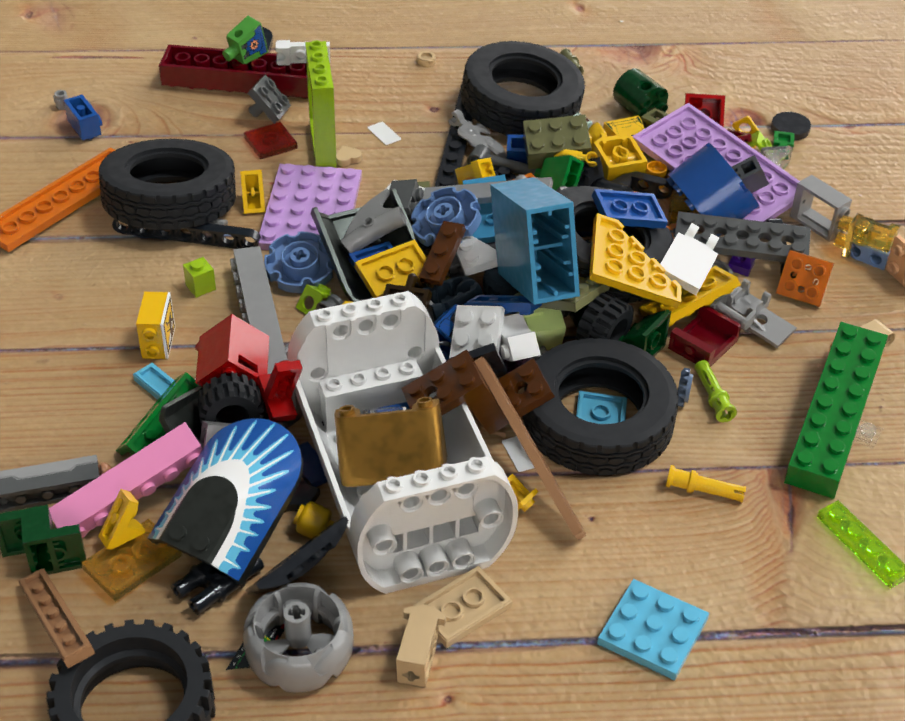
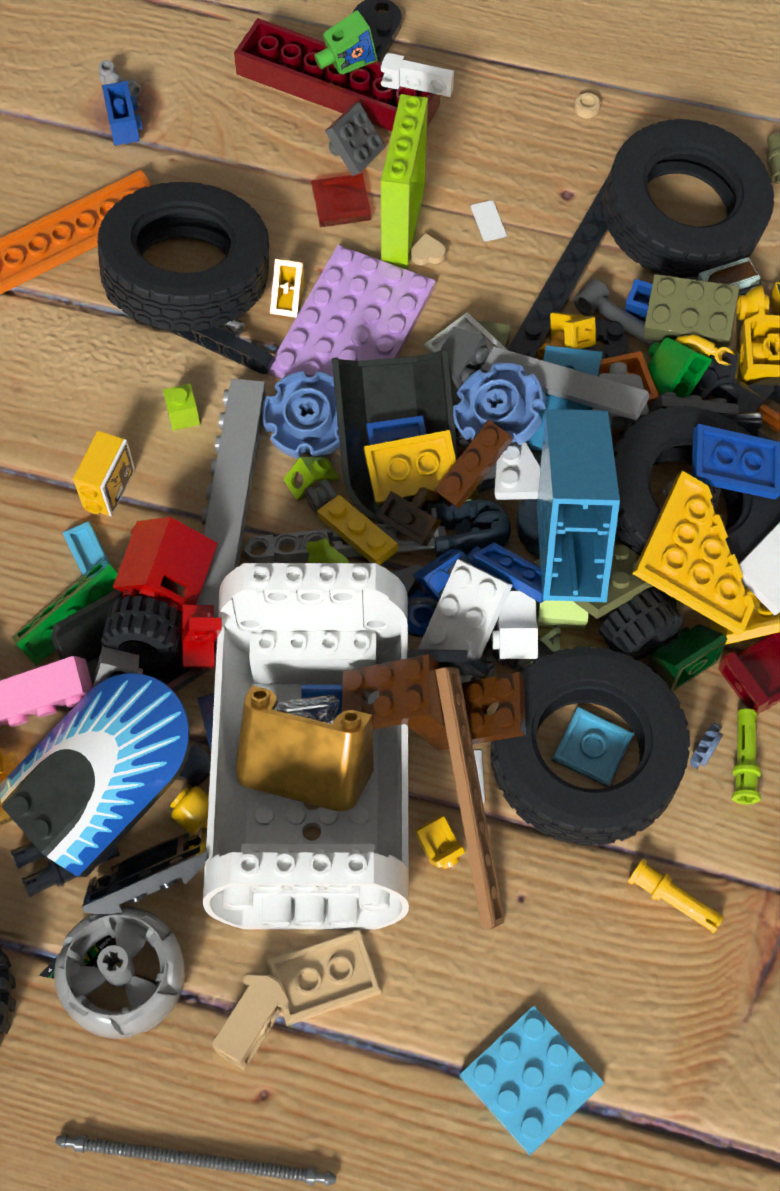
camera: 20 degrees right, 20 degrees up
light grey pin [340,189,407,253] -> none
light grey piece [448,109,507,158] -> none

